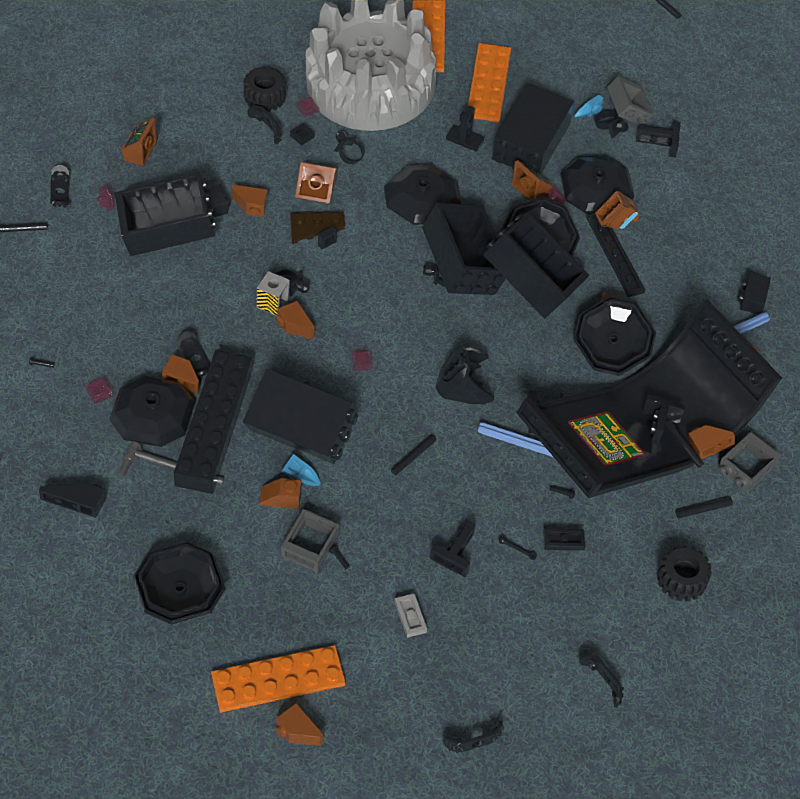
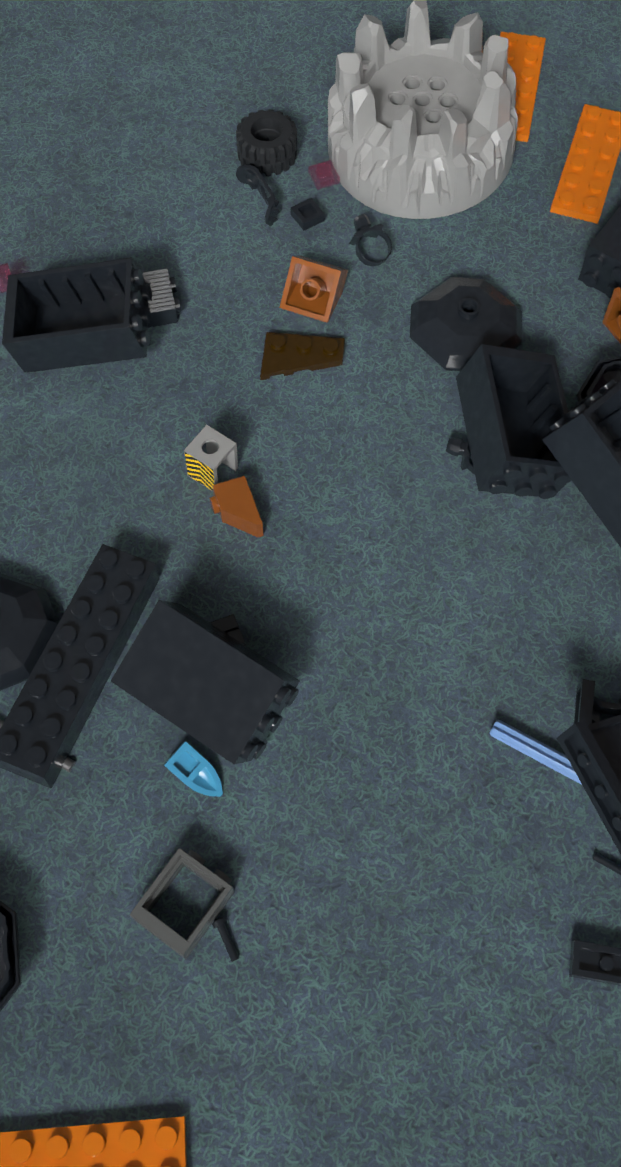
camera: 15 degrees right, 10 degrees up
dark orange slope [122,118,157,166] -> none
dark orange slope [162,355,200,394] -> none
black piece [177,330,210,378] -> none
dark orange slope [232,185,268,217] -> none
dark orange slope [259,478,301,509] -> none
black piece [276,269,310,296] -> none
black plate [318,227,337,249] -> none
clear pink plate [351,351,373,371] -> none
black bar [391,435,436,476] -> none
light grey plate [394,594,427,638] -> none
black bracket [430,522,476,577] -> none
black piece [435,347,494,405] -> none
black bracket [446,106,484,152] -> none
black hinge [499,536,537,560] -> none

